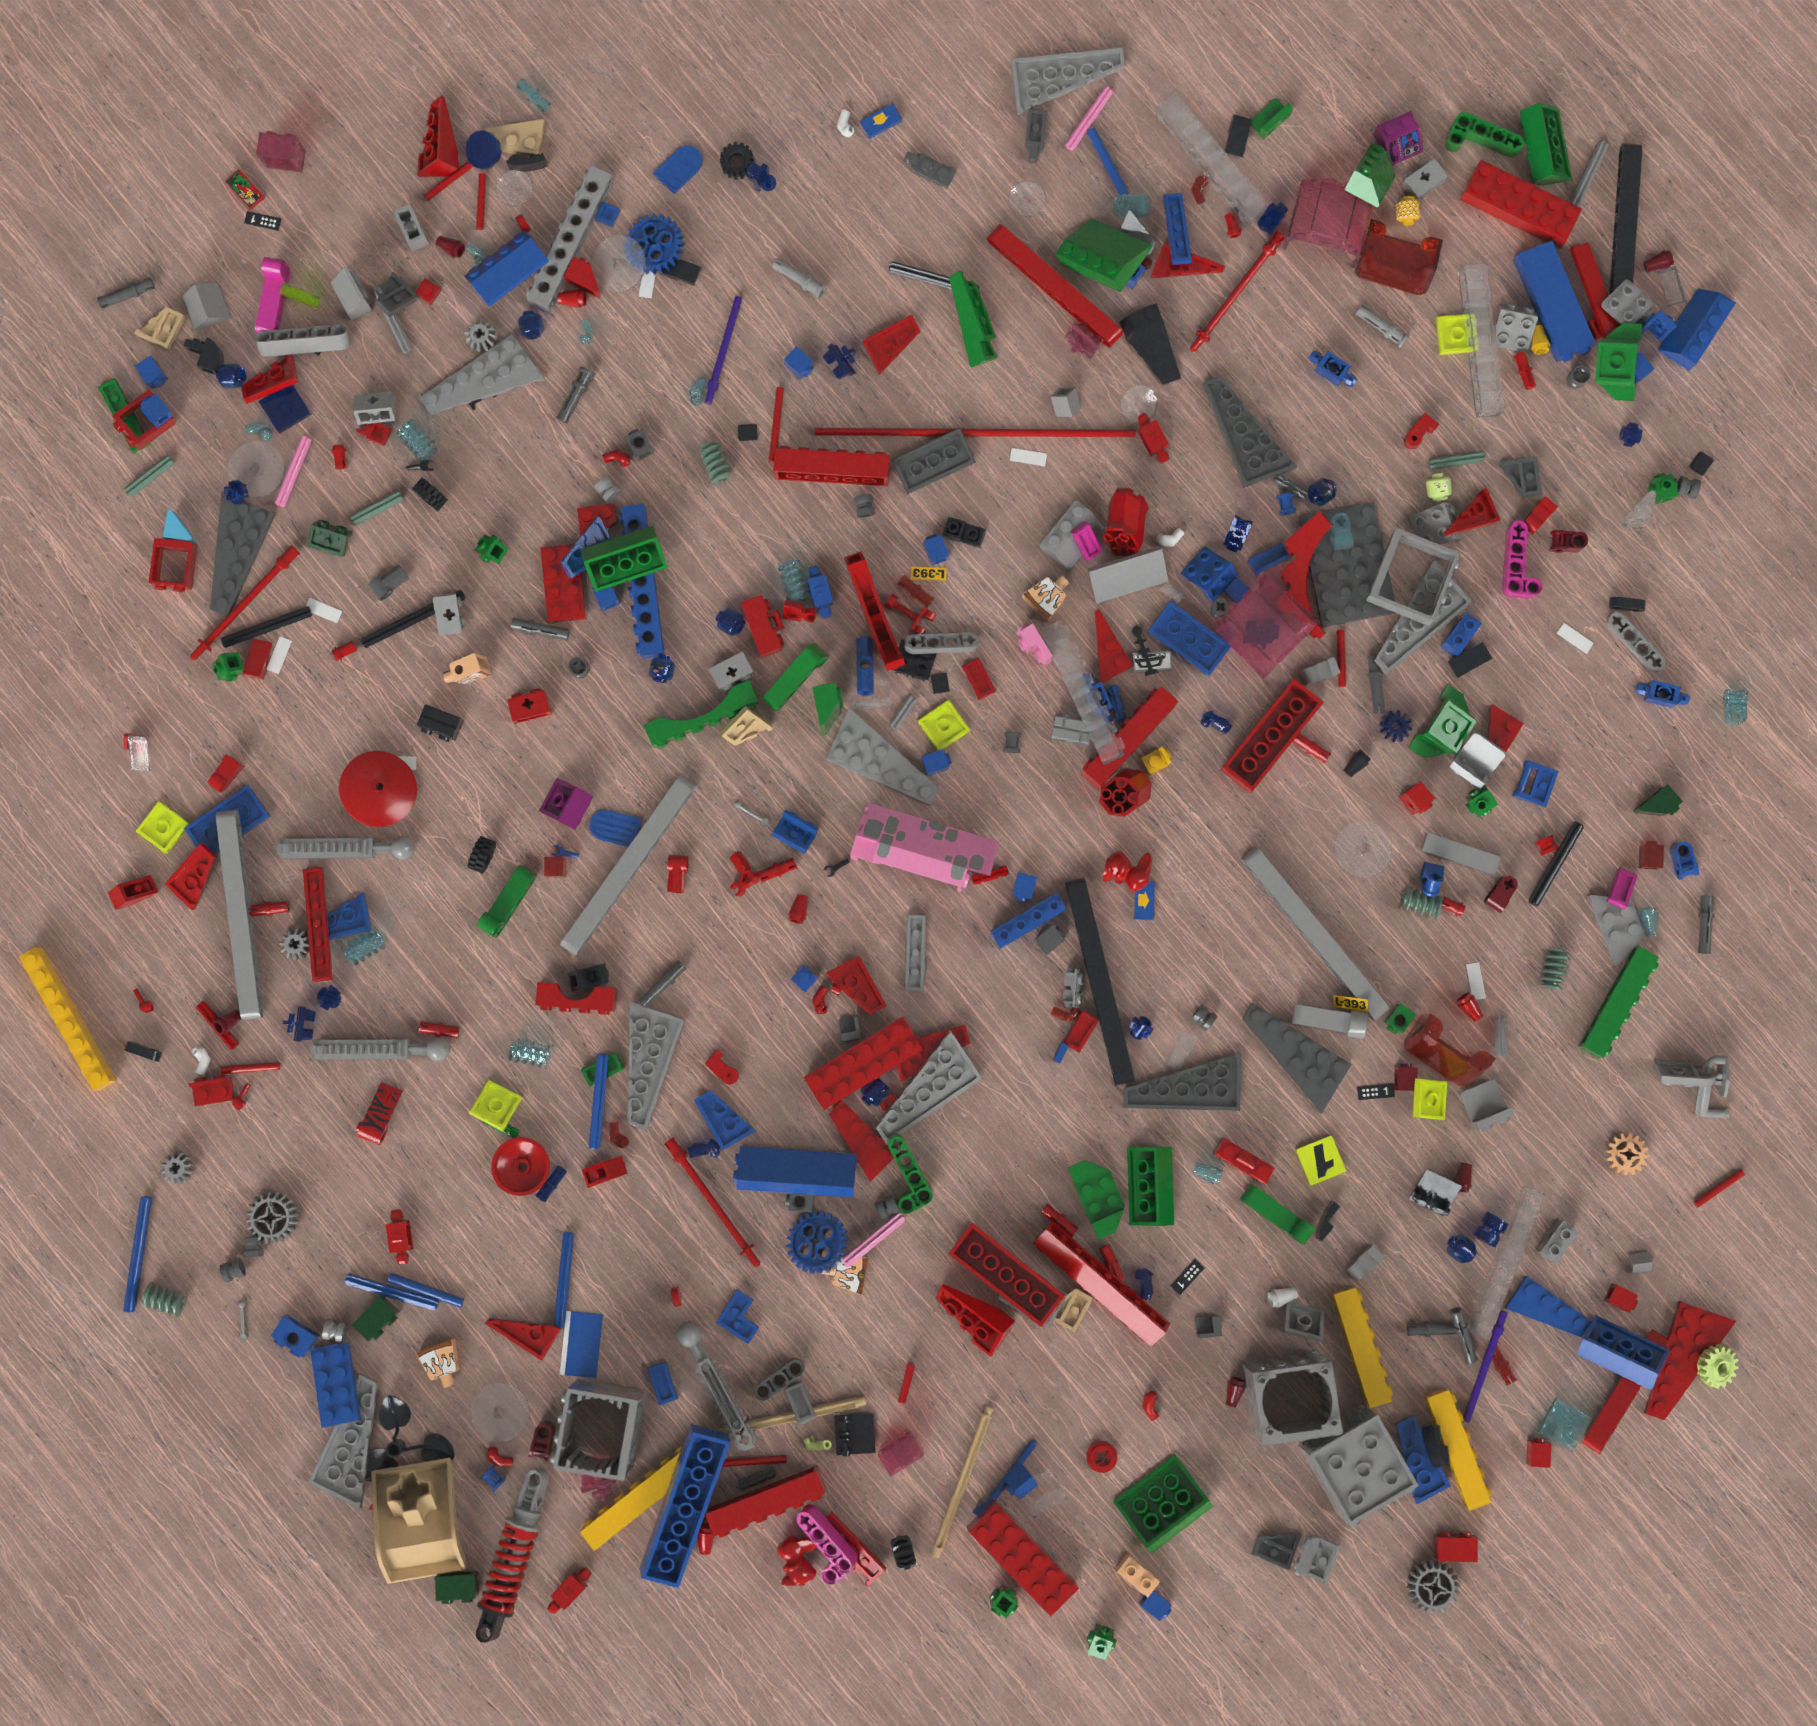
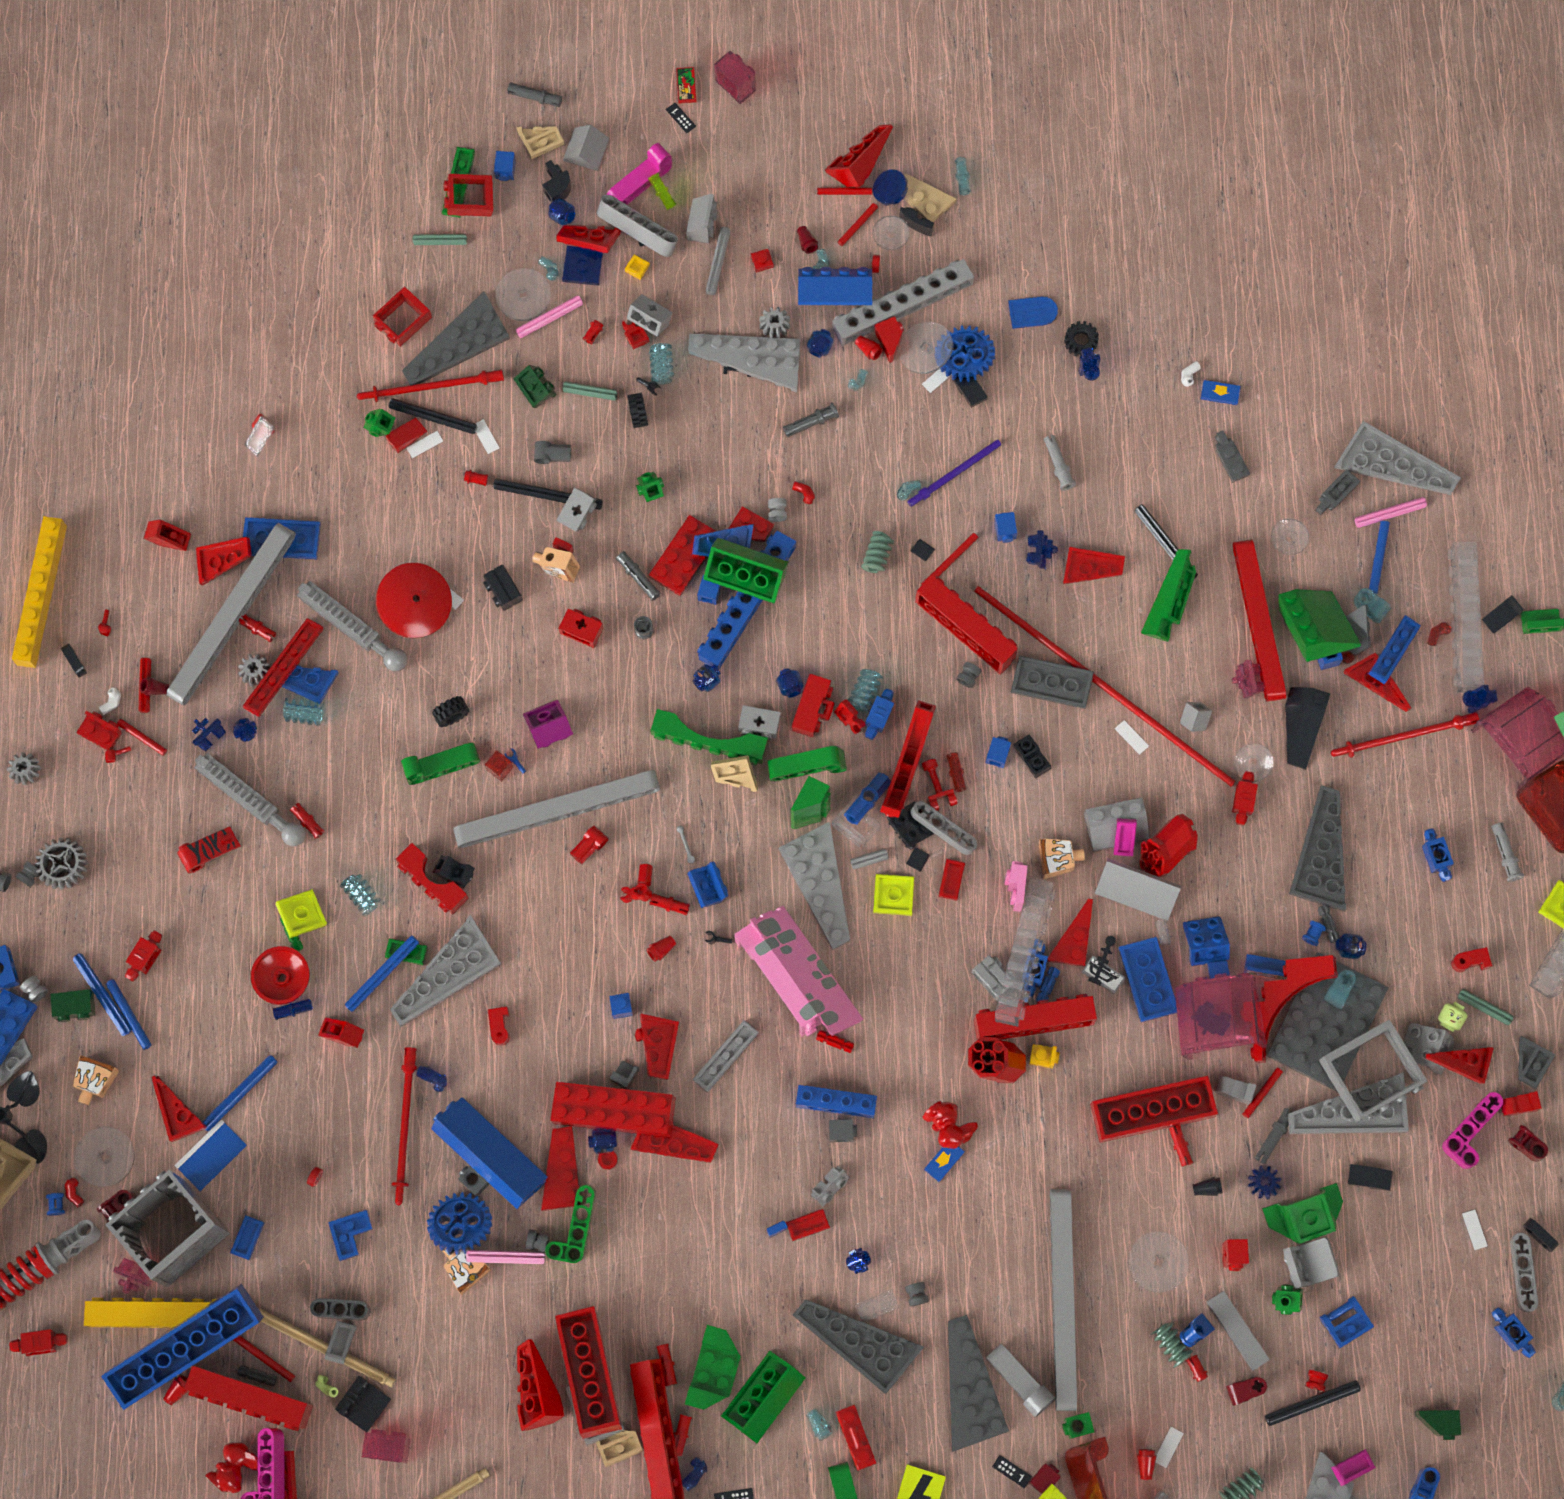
camera: 40 degrees right, 10 degrees down
neon yellow tile [136,801,190,854] -> none
blue brick [140,393,172,428] -> none
medium azure slope [163,509,197,544] -> none
red leg [208,754,245,793] -> none
clear blue gear [224,480,248,504] -> none
dark grey wing [376,272,418,317] -> none
light grey brick [393,204,430,252] -> none
blue window [590,810,642,847] -> none
blue tile [595,202,620,227] -> none
clear red arm [609,1123,629,1148] -> none
dark grey brick [625,429,654,462] -> none
dark grey pin [637,960,687,1009] -> none
light grey gear [677,1322,758,1452] -> none
blue wing [694,1090,756,1151] -> none
red arm [812,985,829,1015] -> none
light grey wing [875,1030,982,1144] -> none
red tile [898,1362,915,1404] -> none
yellow sticker [910,566,947,581] -> none
blue brick [921,749,952,776] -> none
dark grey bush [1003,732,1021,753] -> none
blue brick [1012,872,1037,903] -> none
clear red arm [1051,1007,1081,1021] -> none
black beam [1065,877,1135,1086] -> none
white arm [1156,528,1184,547] -> none
clear blue arm [1200,711,1233,735] -> none
dark grey bush [1210,598,1229,618] -> none
clear blue hips [1223,515,1253,552] -> none
red pin [1224,212,1242,238] -> none
yellow sticker [1333,995,1368,1012] -> none
blue brick [1440,612,1482,657] -> none
red wing [1487,704,1524,752] -> none
clear red brick [1639,841,1664,870] -> none
none -> red plate [552,537,574,554]
none -> yellow tile [625,254,650,280]

